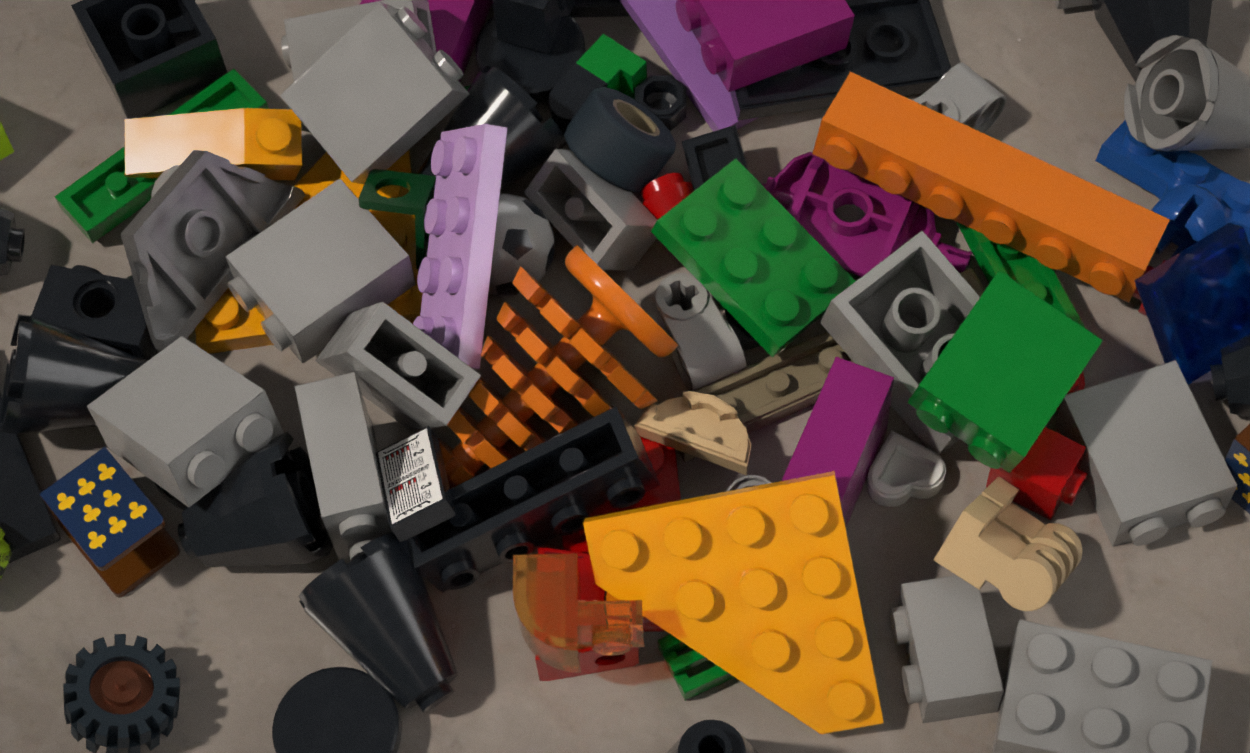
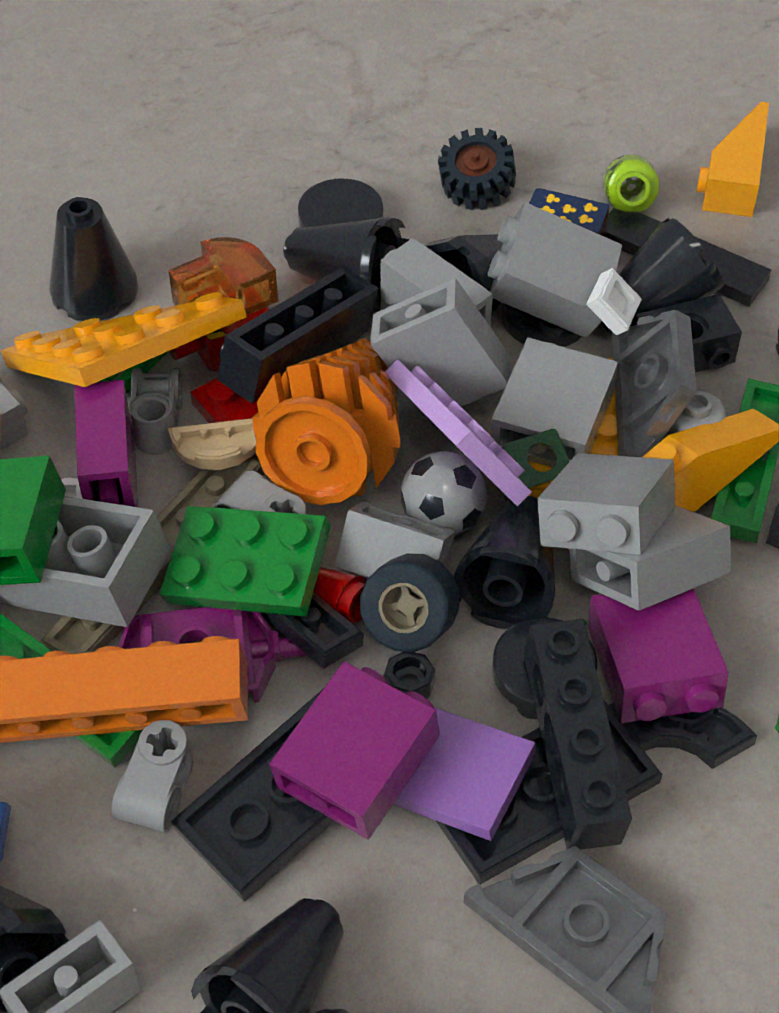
camera: 145 degrees right, 10 degrees down
tile [376,426,456,542] -> none
leg [548,34,647,134] -> none
none -> white tile [586,268,642,335]

